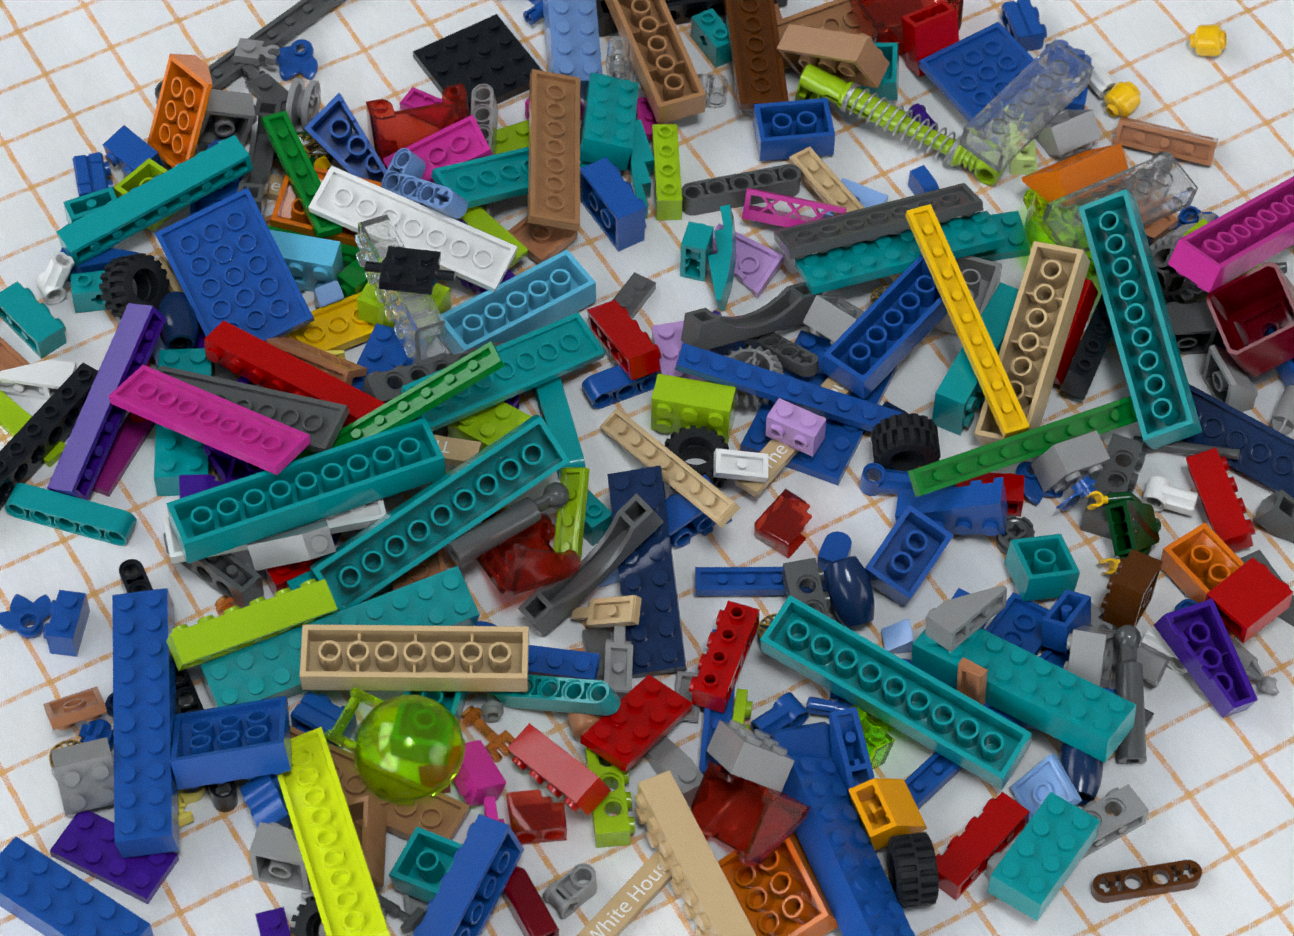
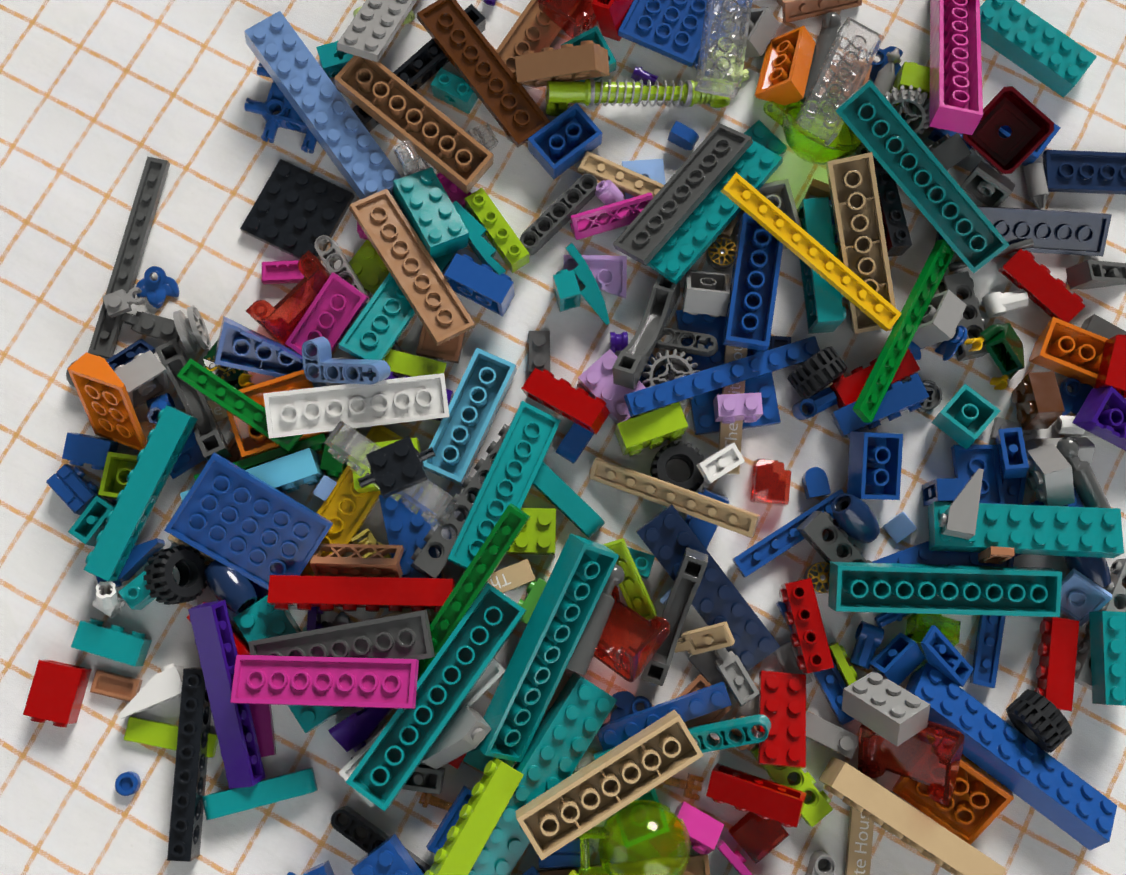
camera: 35 degrees left, 25 degrees up
light orange slope [848,778,927,851] -> none
none -> lavender brick [595,180,625,205]

